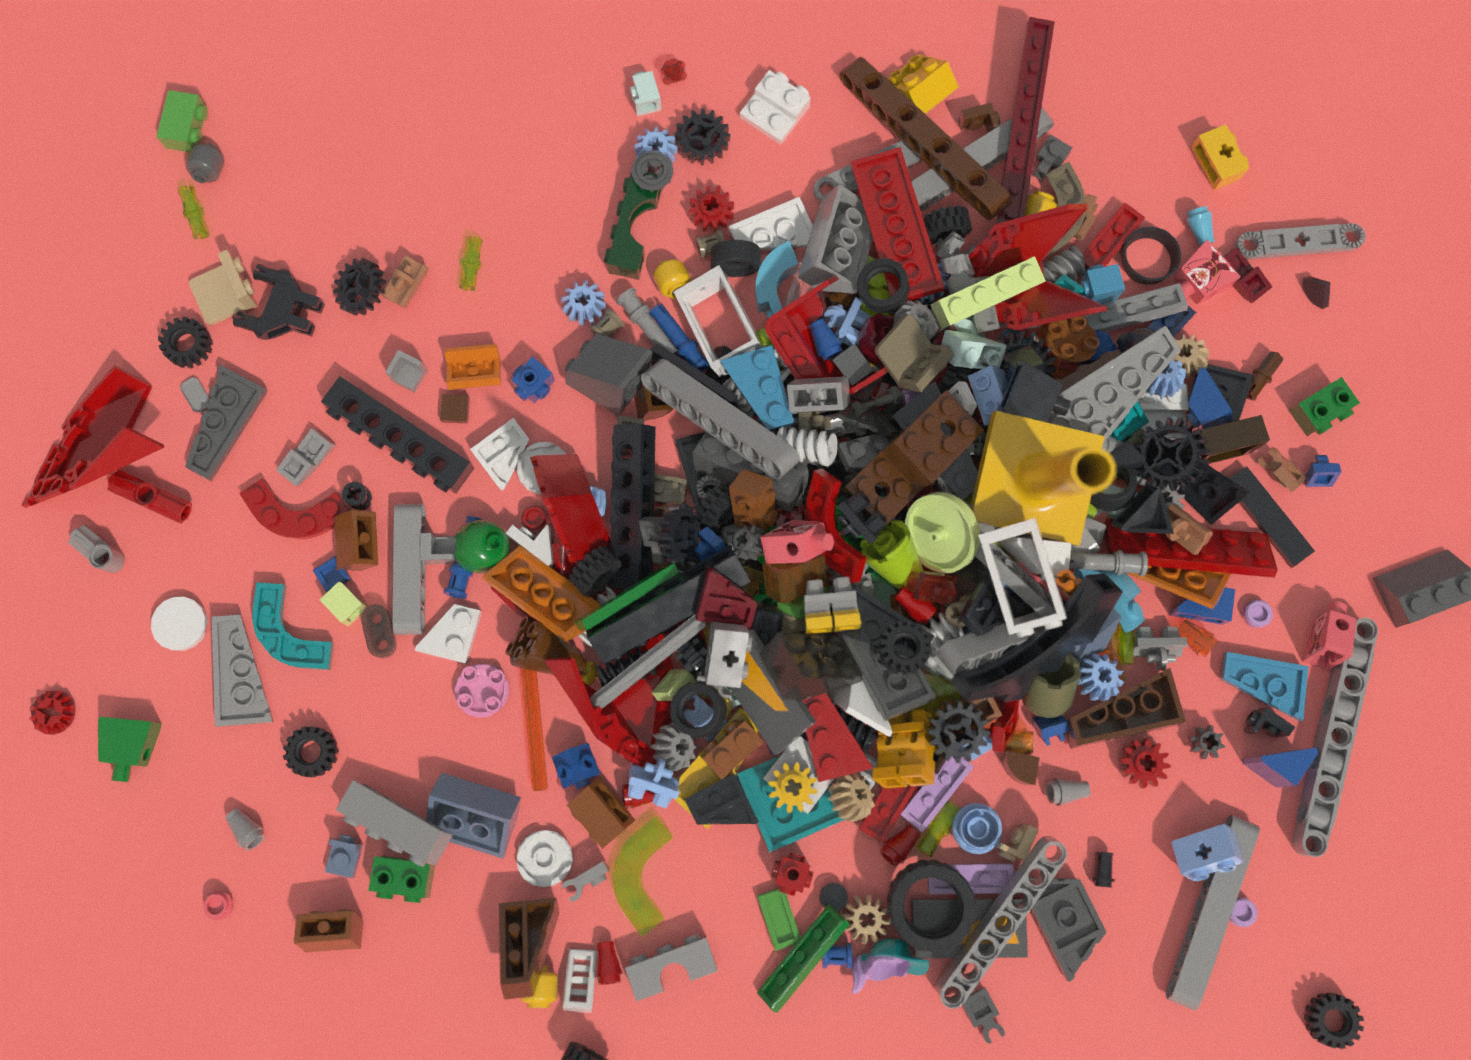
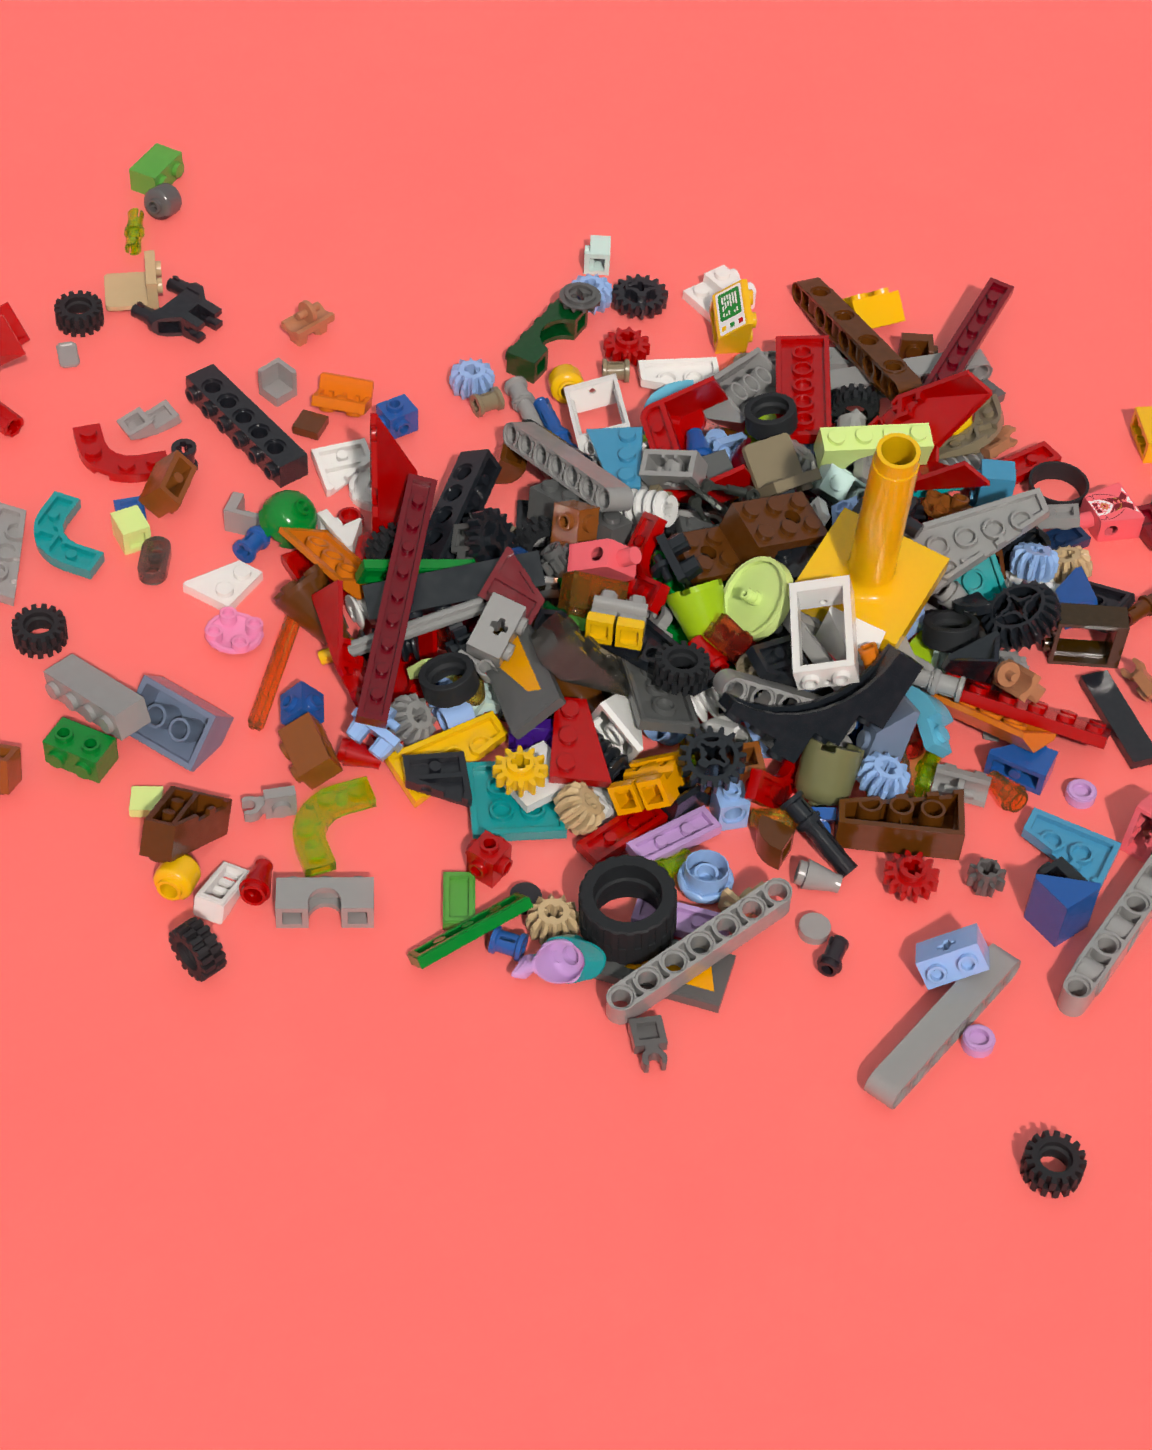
camera: 15 degrees right, 30 degrees down
dark grey wing [185,364,268,481] -> none
sand blue bracket [325,834,363,878] -> none
black gear [333,258,386,316] -> none
light grey beam [393,503,426,635] -> none
clear neon green pin [459,236,483,291] -> none
white tile [517,830,573,887] -> none
dark grey slope [565,333,653,416] -> none
clear red plate [661,59,687,85] -> none
dark orange brick [701,720,764,780] -> none
black tyre [711,240,760,277] -> none
dark grey wing [1022,878,1107,982] -> none
black wing [1141,436,1250,525] -> none
medium azure cone [1186,206,1215,247] -> none
none -> yellowish green tile [129,786,164,817]
none -> dark red plate [355,473,438,729]
none -> slope [709,279,757,354]
none -> black pin [779,790,858,878]
none -> light grey tile [798,912,831,945]

